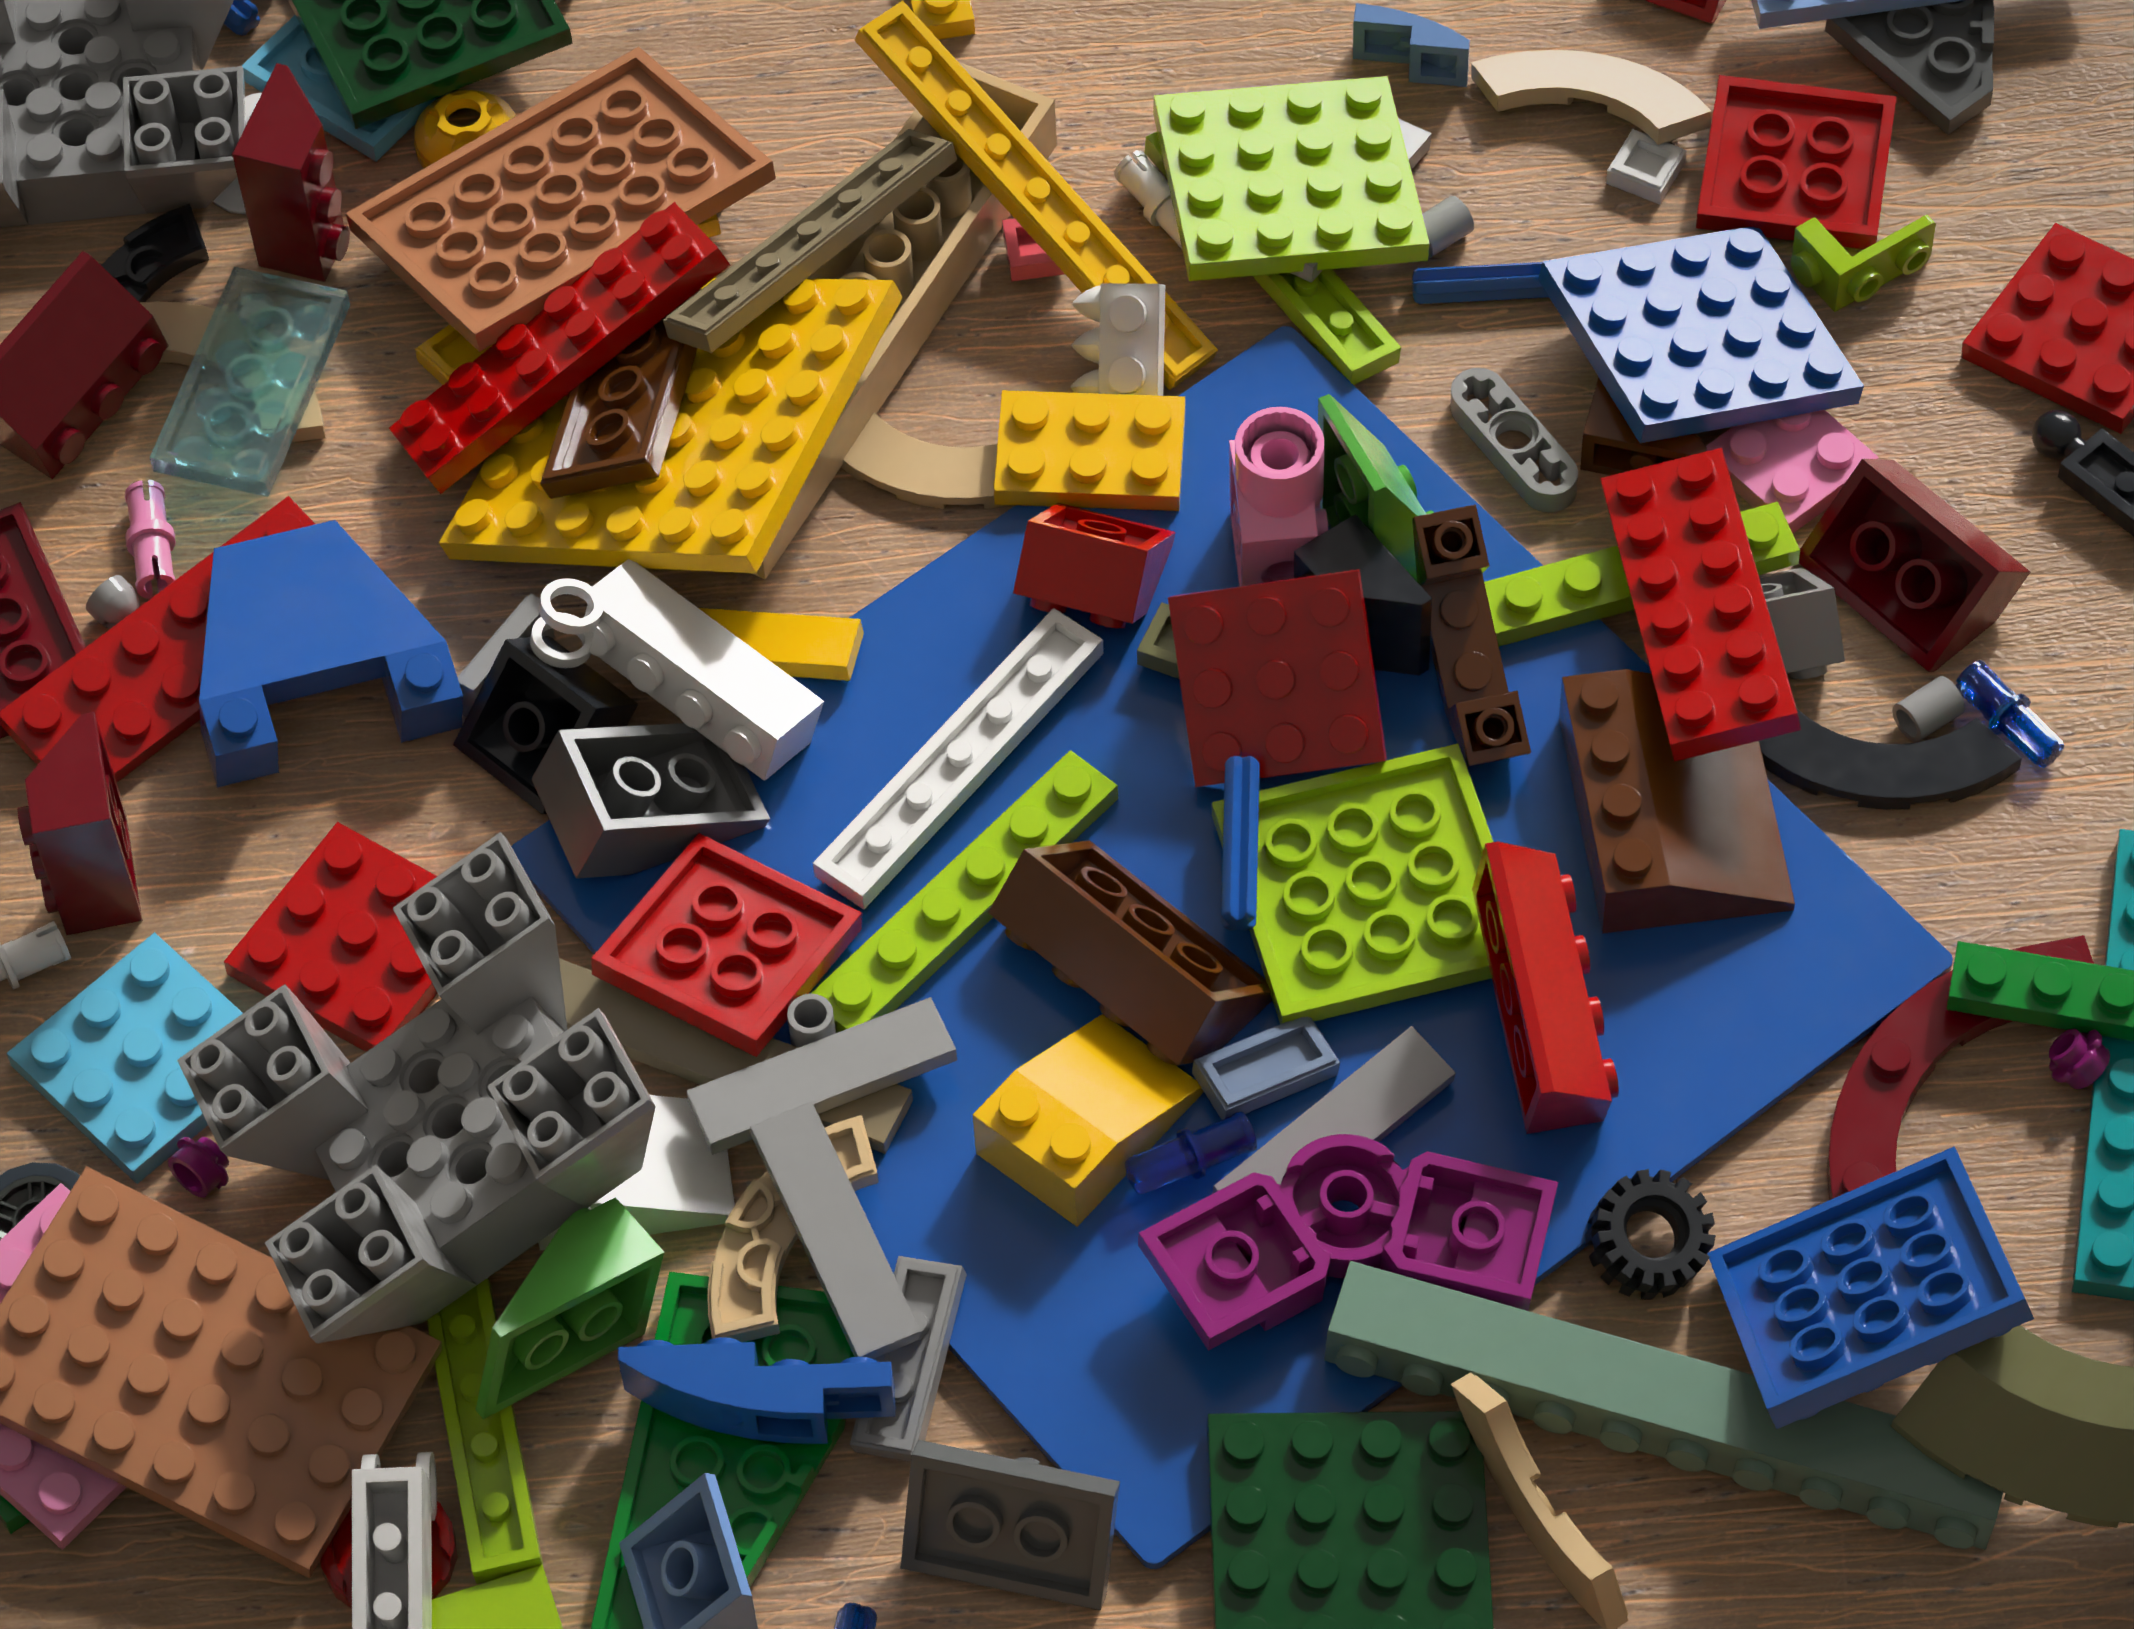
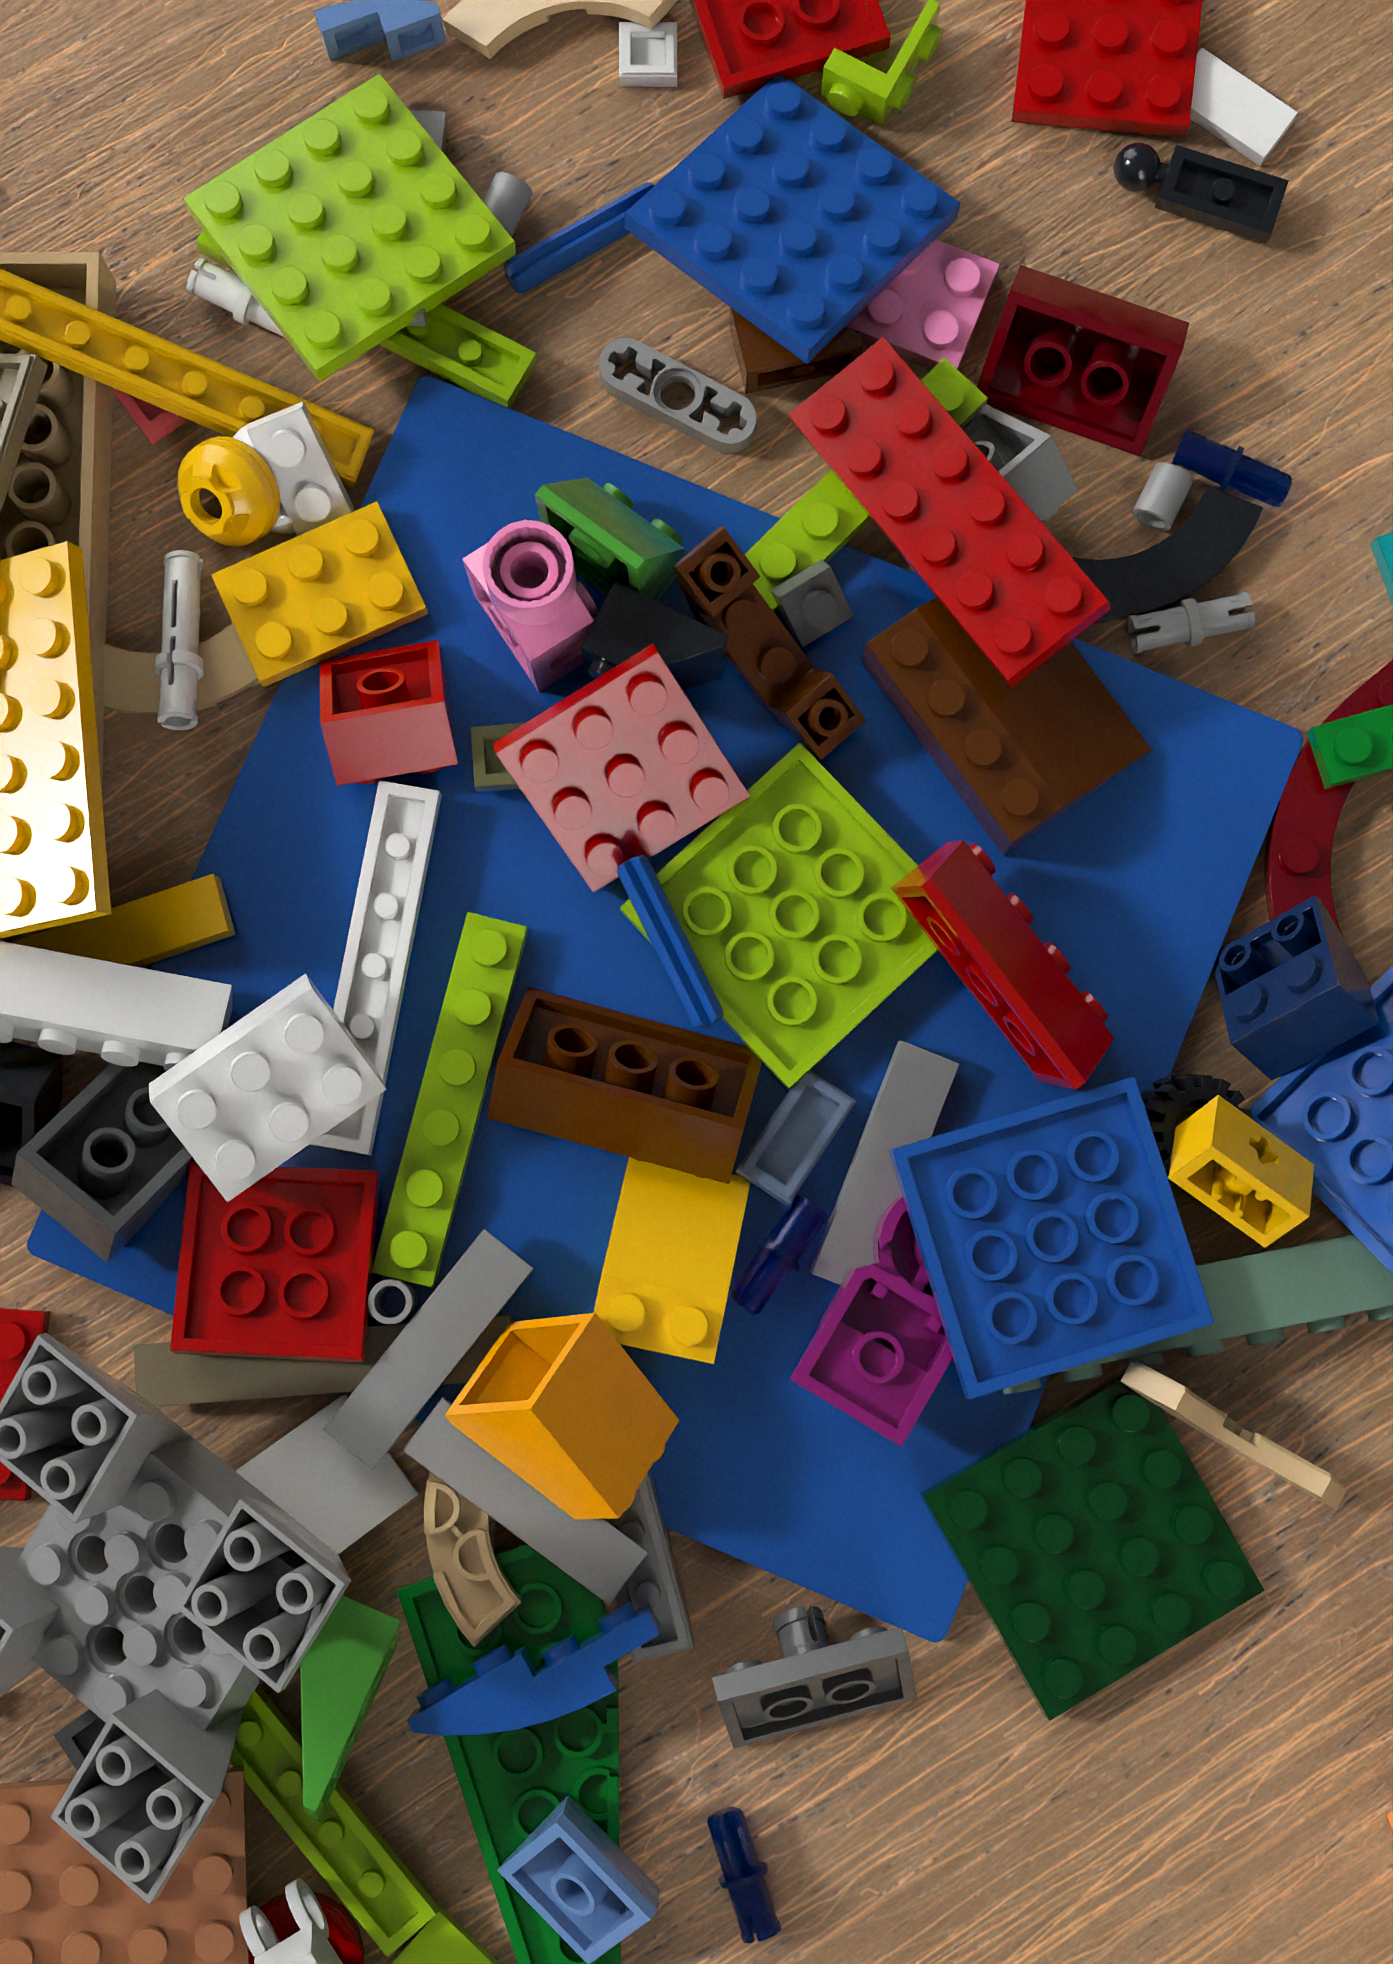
camera: 30 degrees left, 25 degrees up
none -> white brick [149,973,387,1202]
none -> white pin [154,550,204,730]
none -> yellow piece [177,436,281,547]
none -> light orange slope [444,1313,680,1520]
none -> dark grey plate [770,559,854,647]
none -> blue plate [889,1076,1215,1399]
none -> light grey pin [1127,591,1255,654]
none -> yellow brick [1168,1095,1314,1248]
none -> dark blue slope [1214,895,1379,1081]

